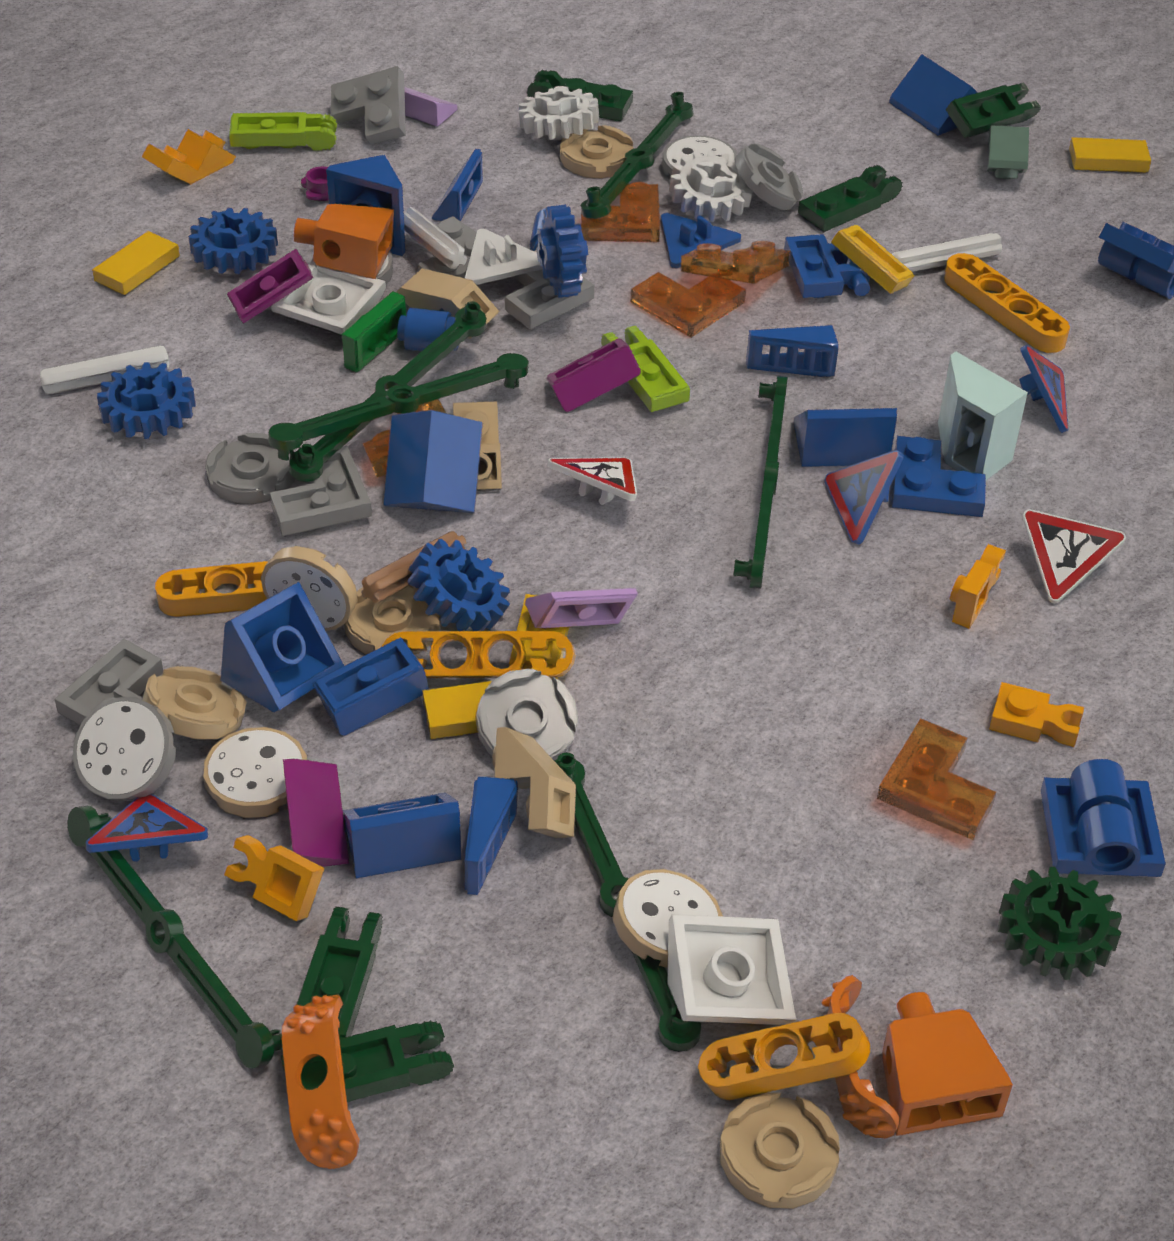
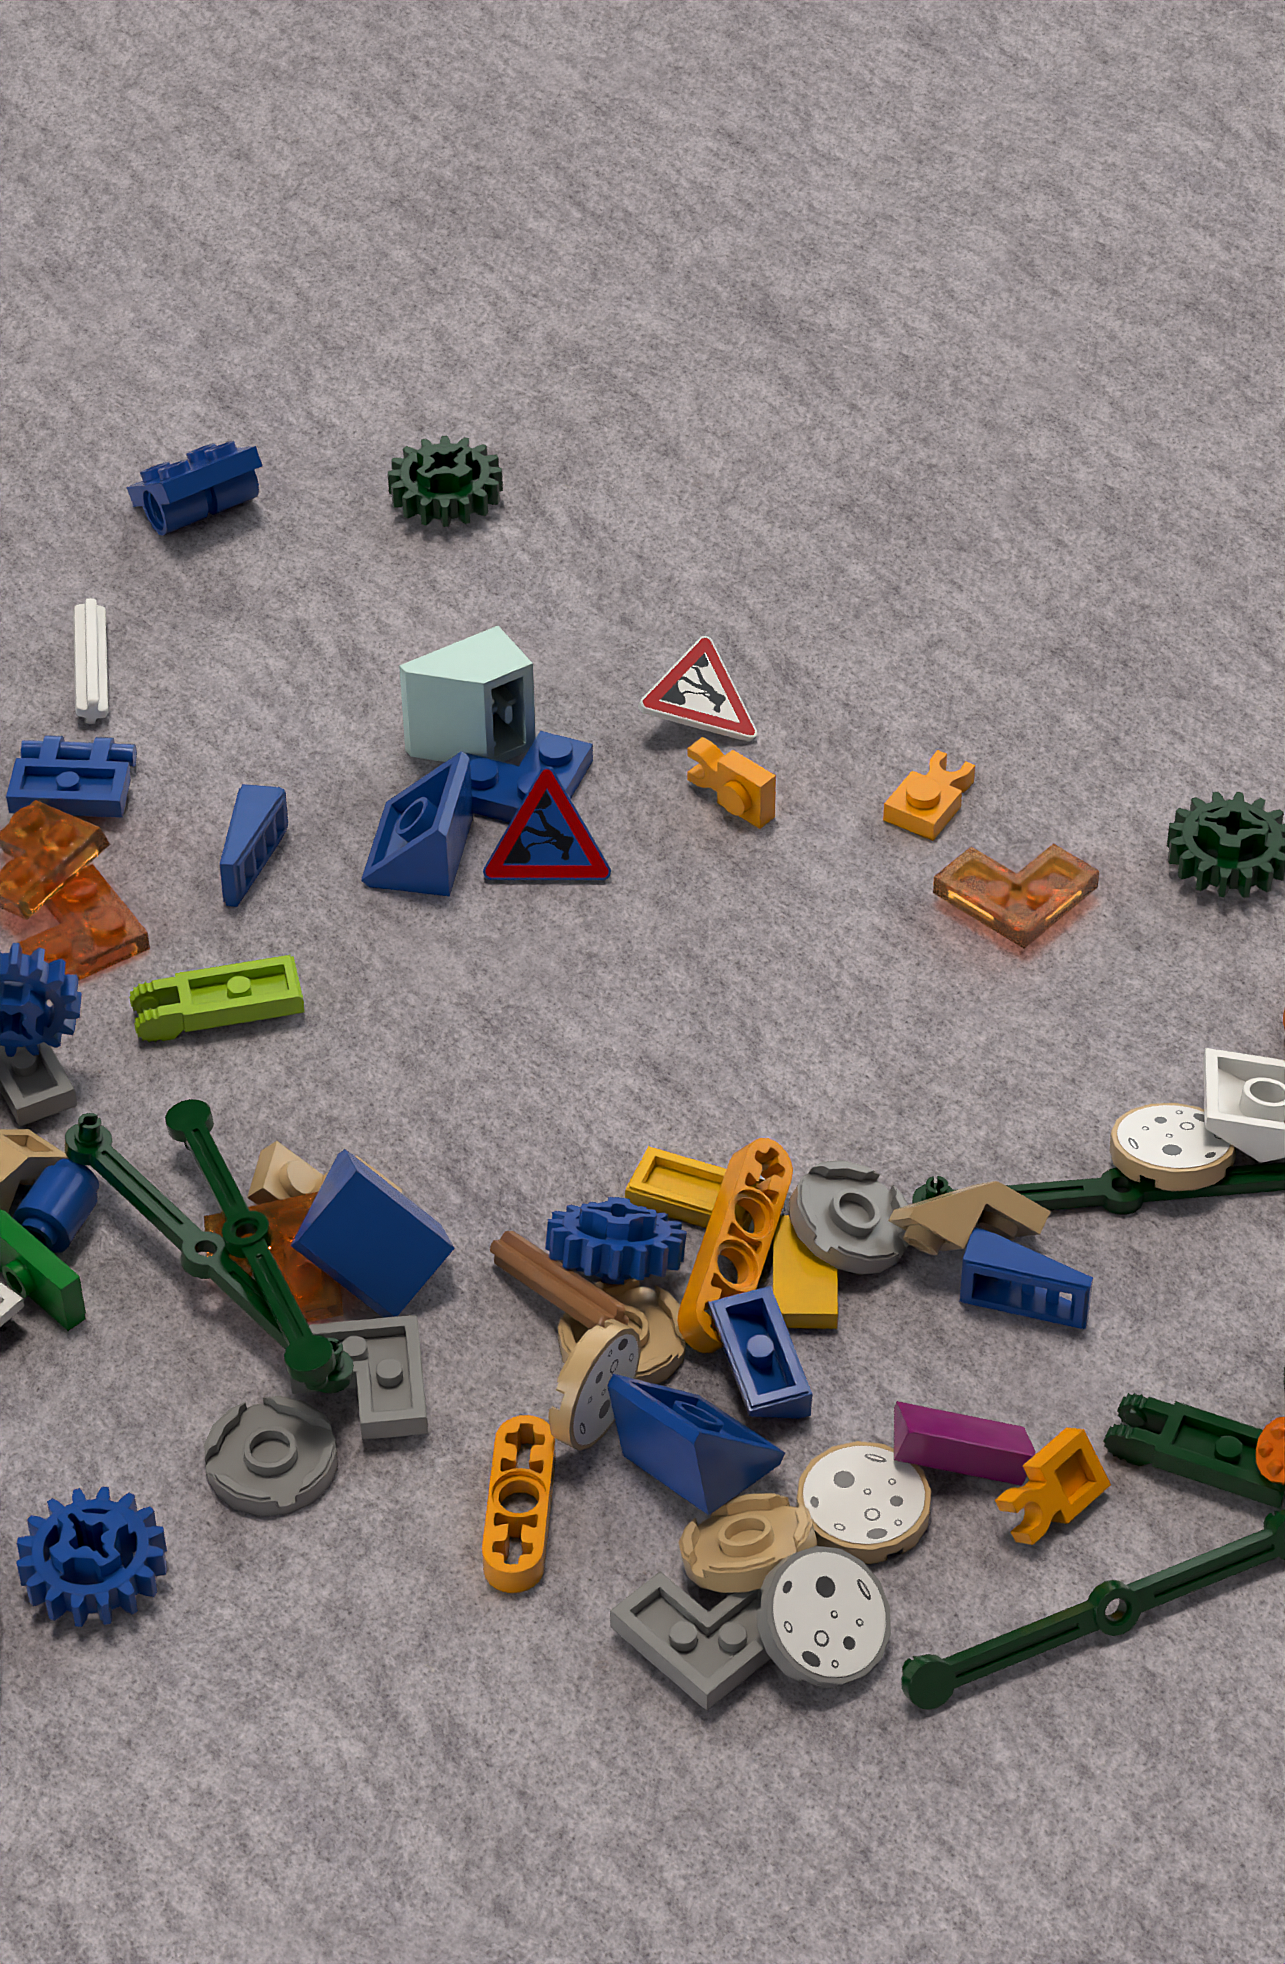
camera: 75 degrees left, 0 degrees up
piece [86,794,208,862] -> none
blue slope [343,792,462,879] -> none
lavender slope [525,588,638,628] -> none
magenta slope [546,338,641,412] -> none
piece [547,457,637,505] -> none
dark green piece [733,376,788,589] -> none
yellow tile [831,225,915,294] -> none
light orange beam [944,253,1070,353] -> none
blue piece [1019,345,1069,433] -> none
blue plate [1040,759,1166,877] -> none

